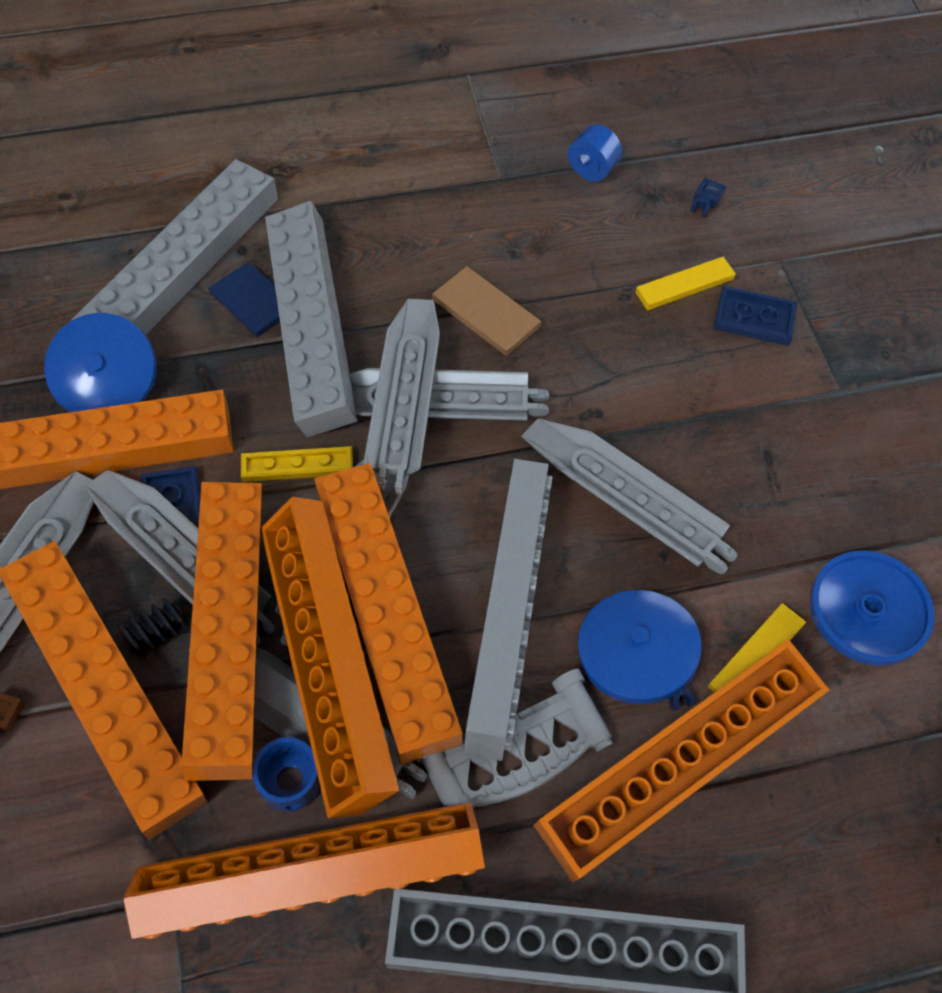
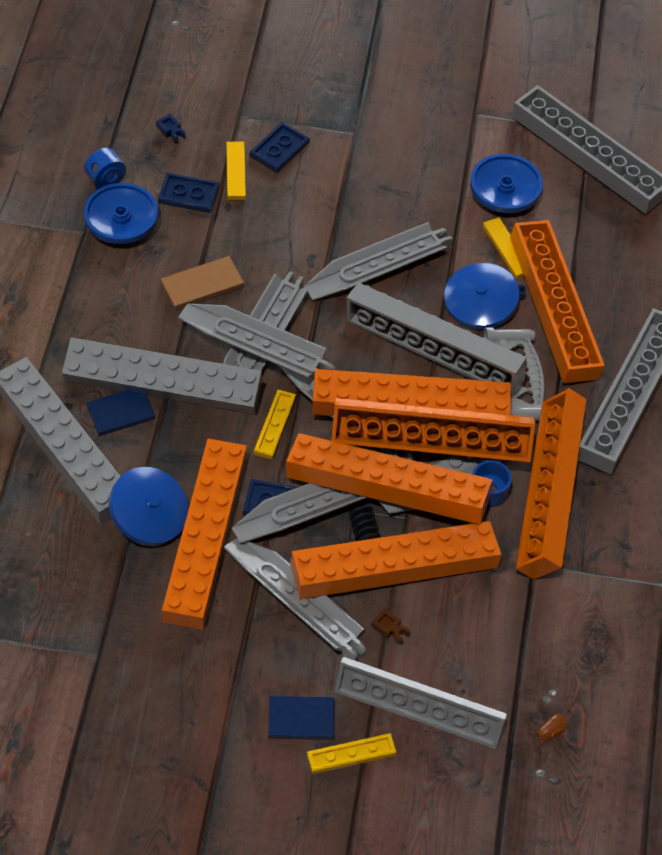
camera: 70 degrees left, 5 degrees down
none -> blue dish [84,183,158,244]
none -> dark blue tile [158,173,219,213]

